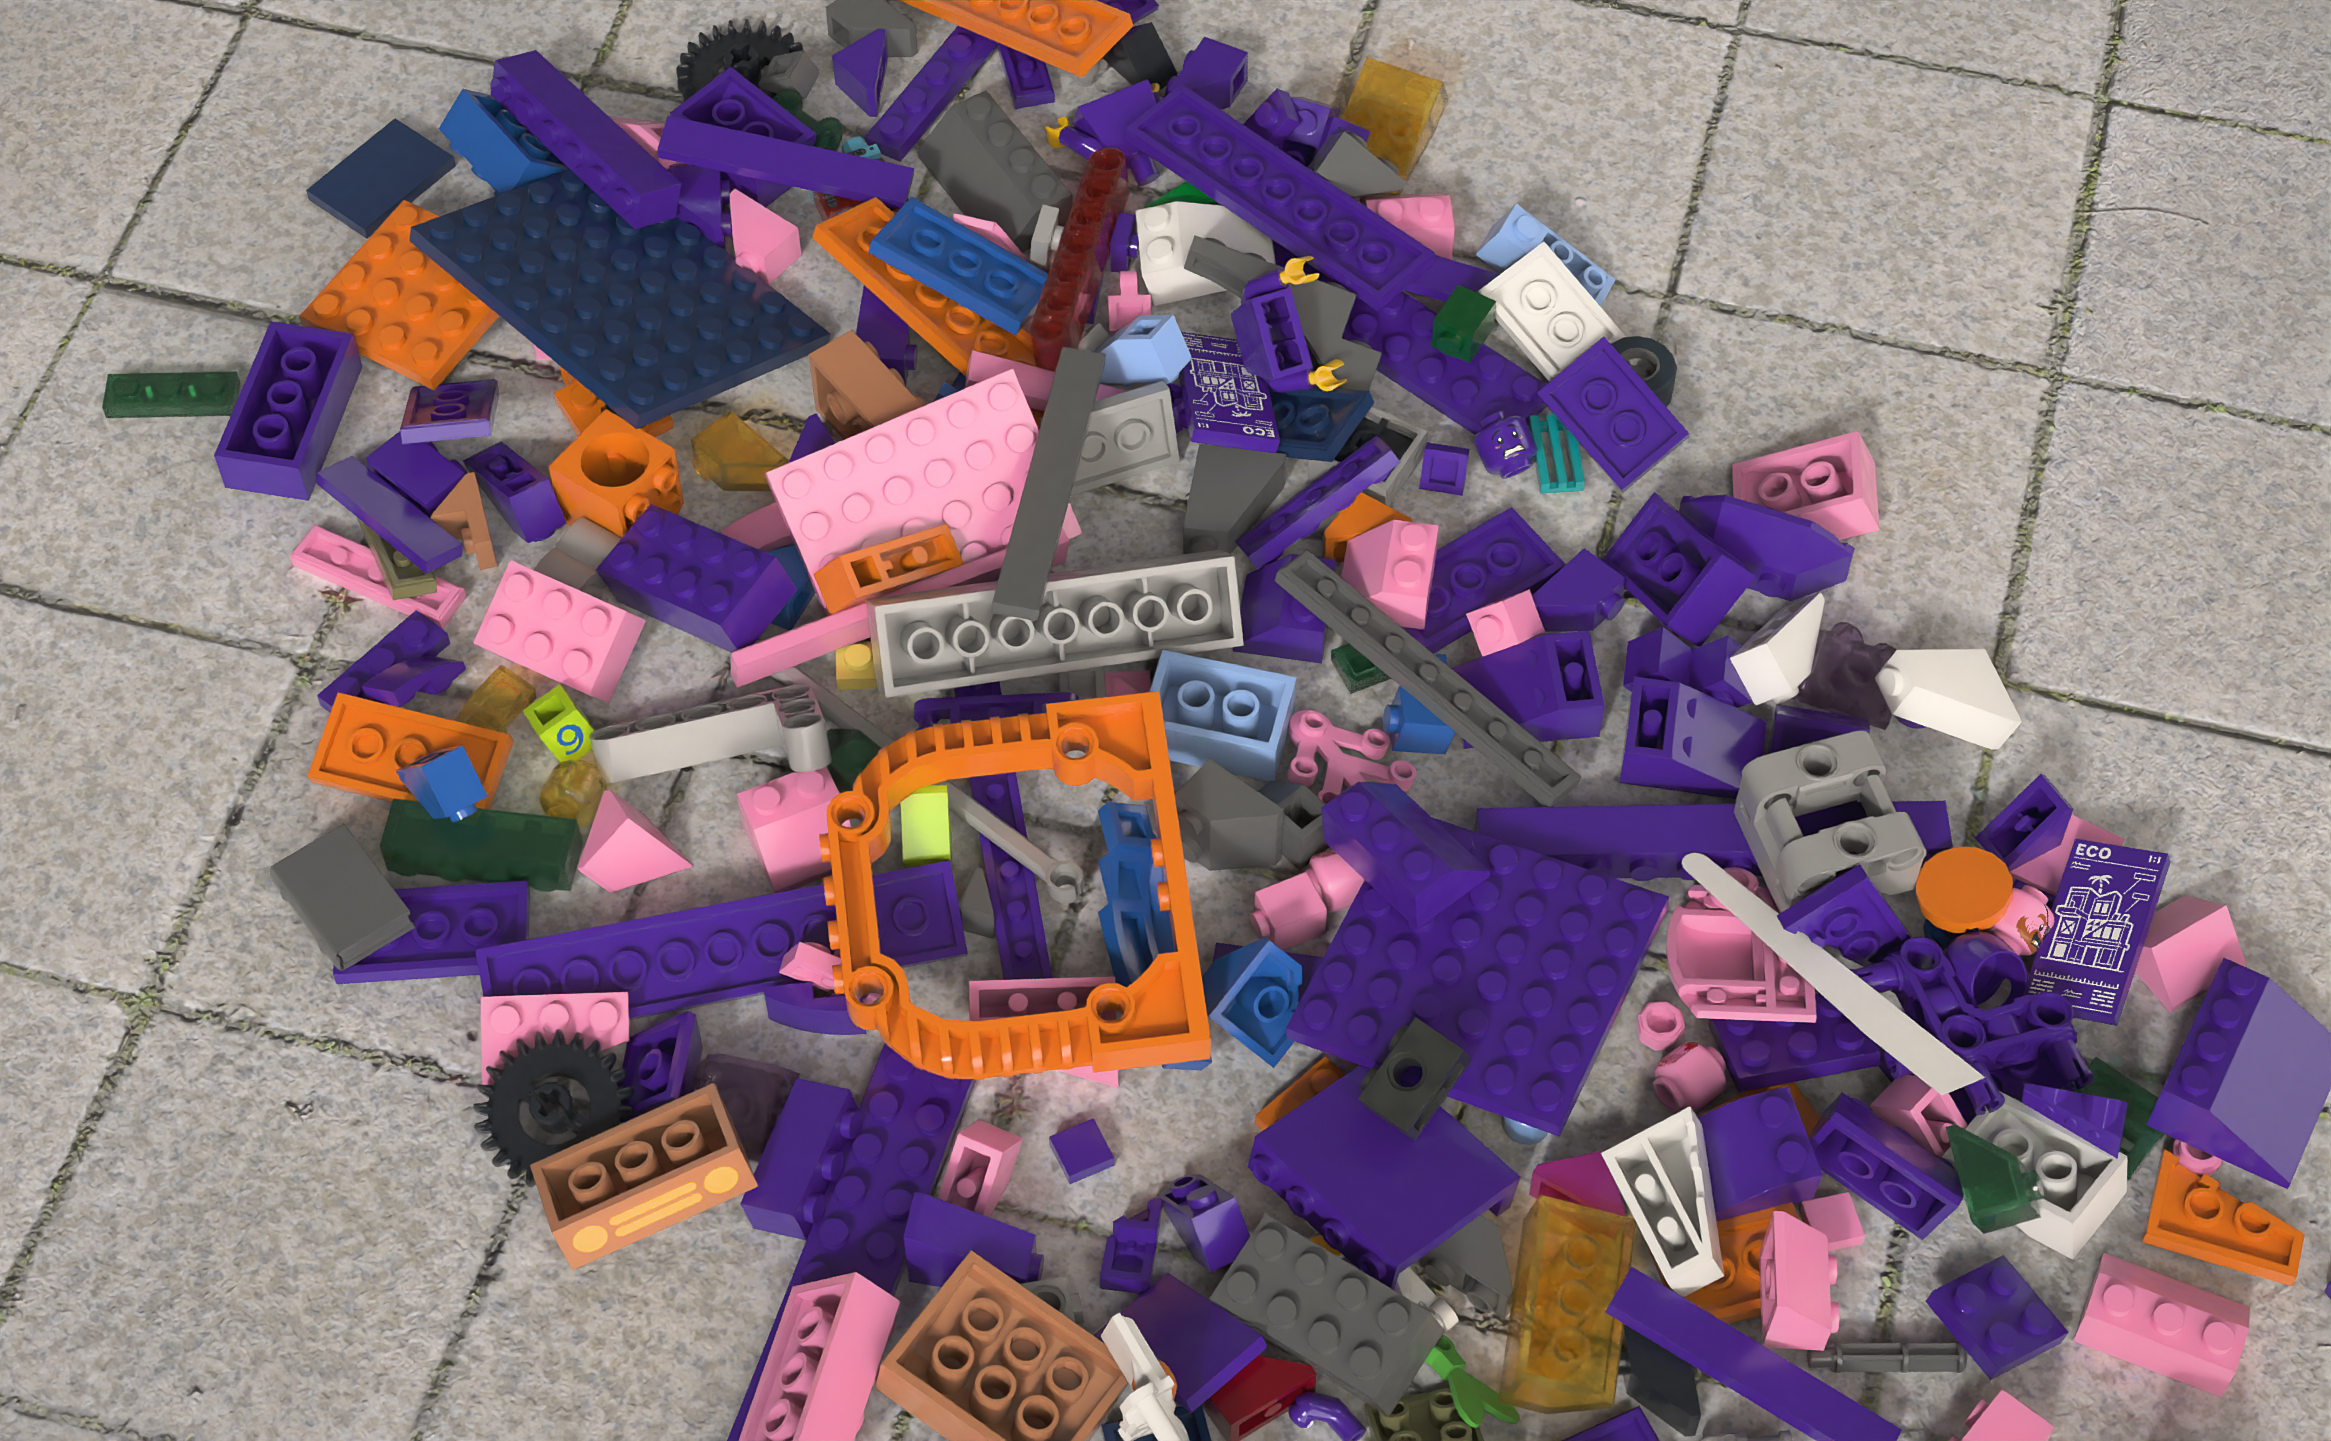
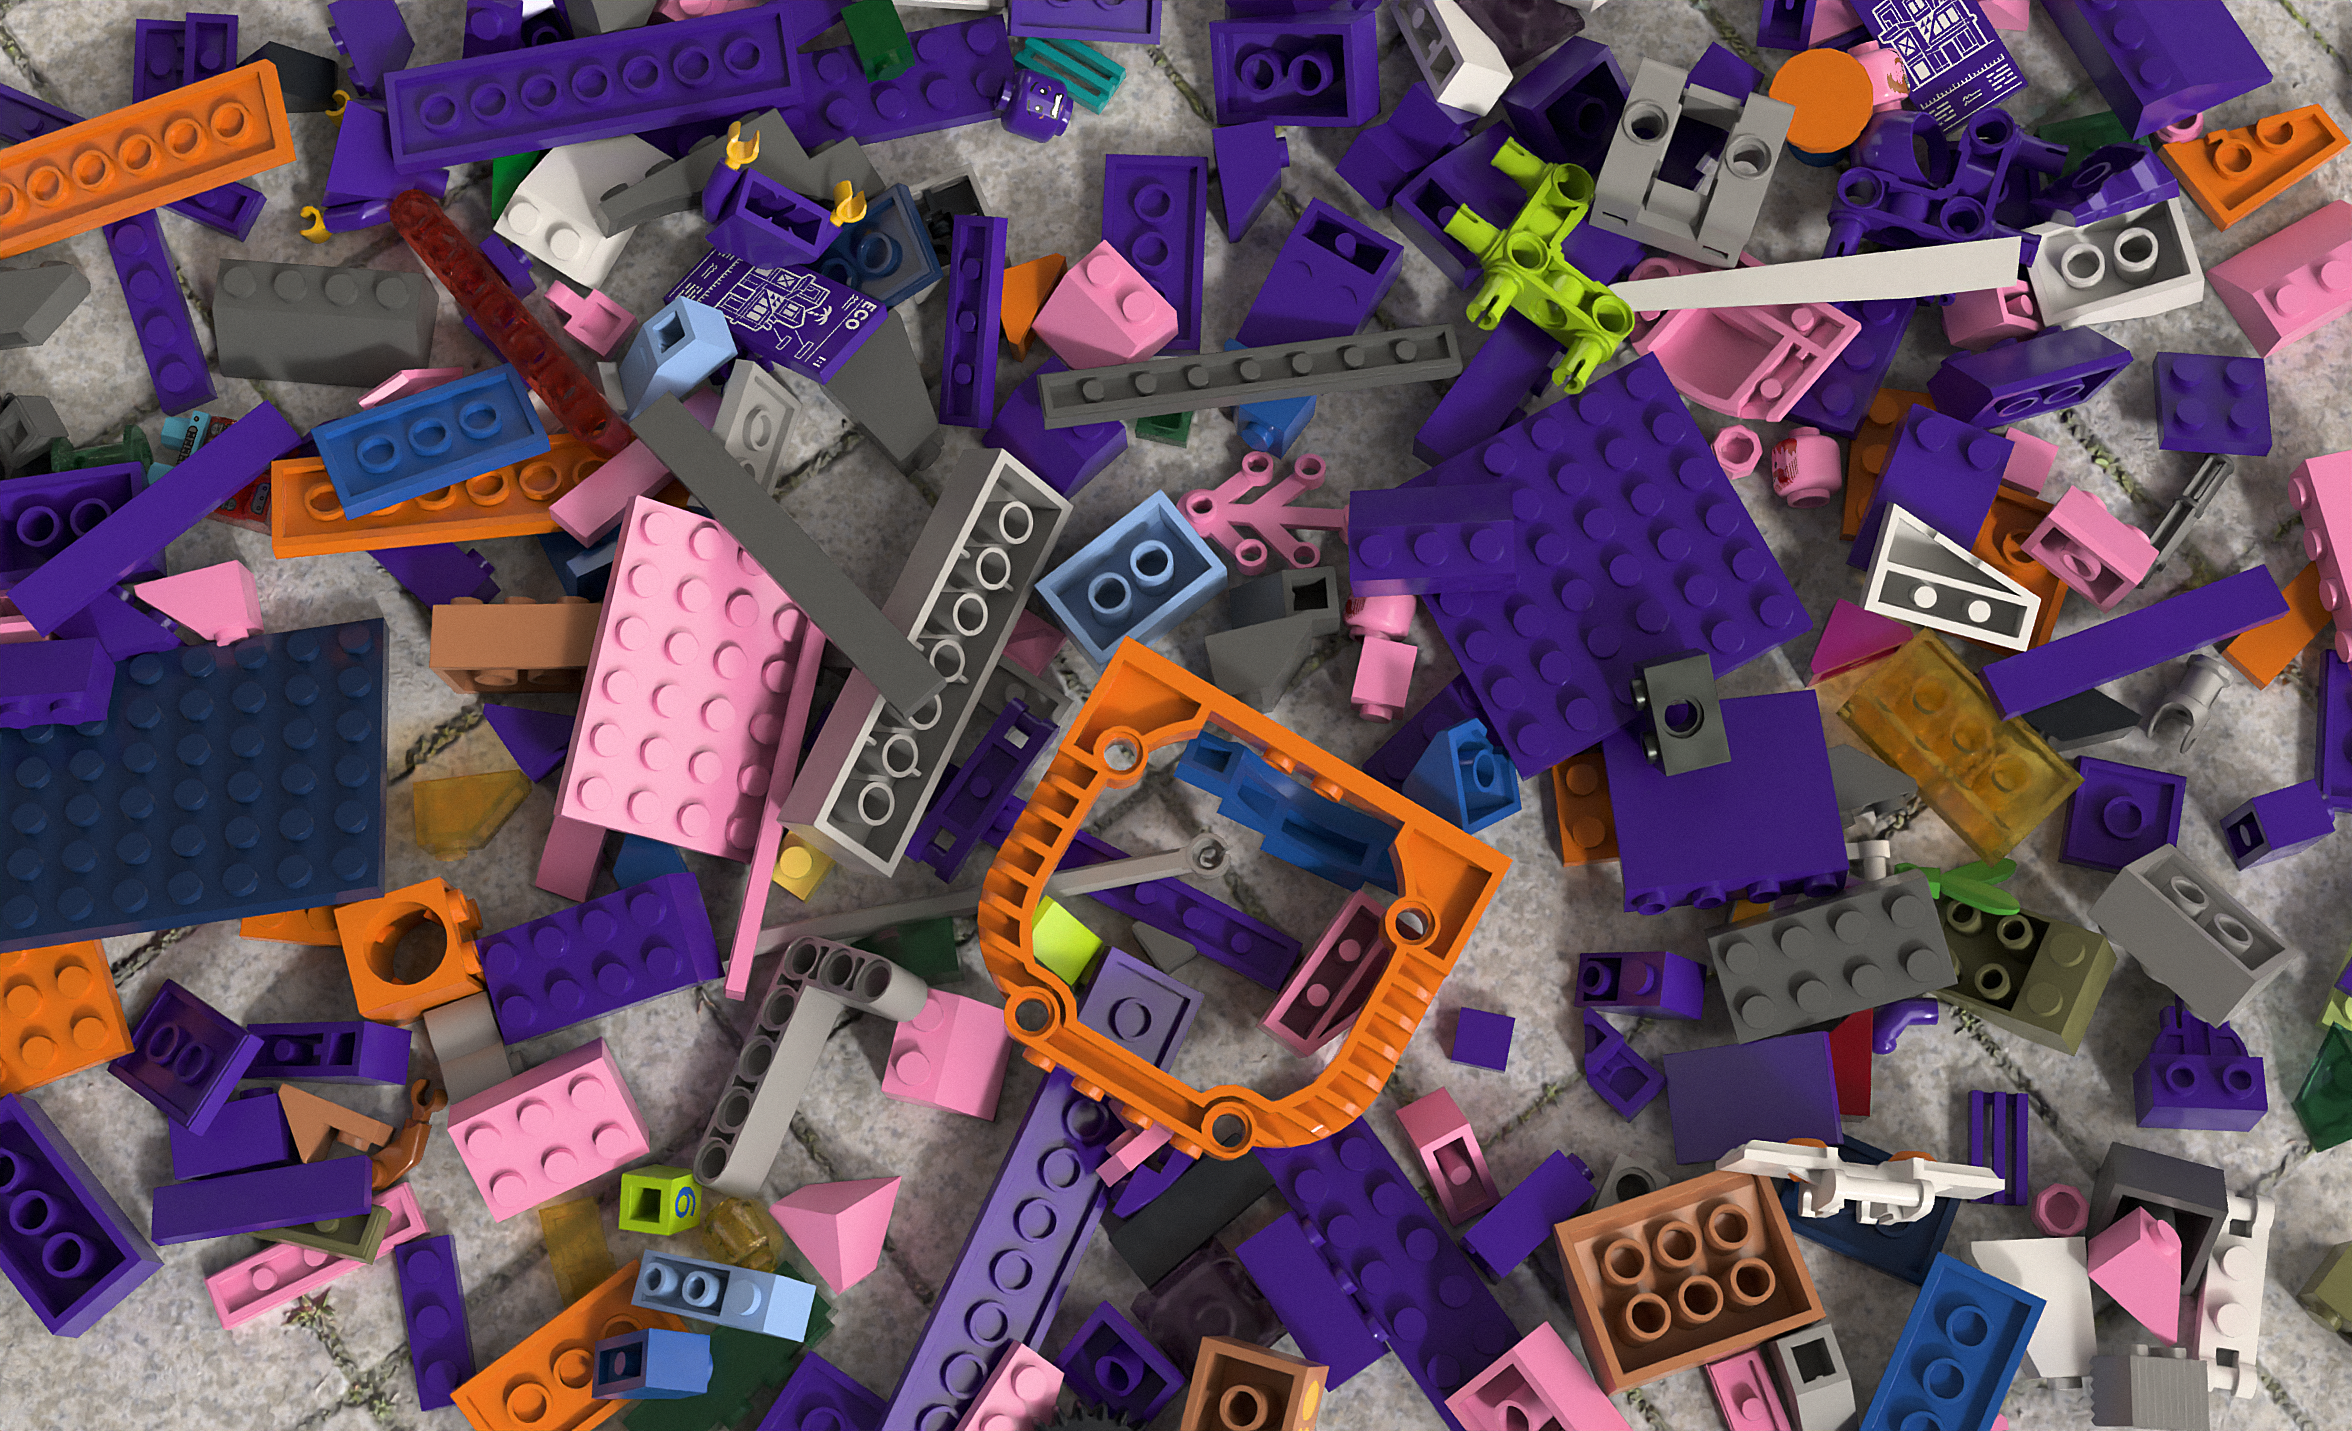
camera: 45 degrees left, 20 degrees up
dark purple slope [362,656,466,707] -> none
orange slope [813,524,964,615] -> none
dark purple slope [832,29,888,117] -> none
light grey plate [1030,204,1064,273] -> none
dark purple tile [1419,442,1470,496] -> none
bright pink brick [1466,590,1545,657] -> none
dark purple wing [1777,864,1913,967] -> none
clear green slope [1946,1124,2044,1234] -> none
none -> dark orange arm [370,1079,448,1191]
none -> light blue slope [631,1249,816,1342]
none -> black slope [1109,1133,1276,1291]
none -> lime pin [1443,136,1635,394]

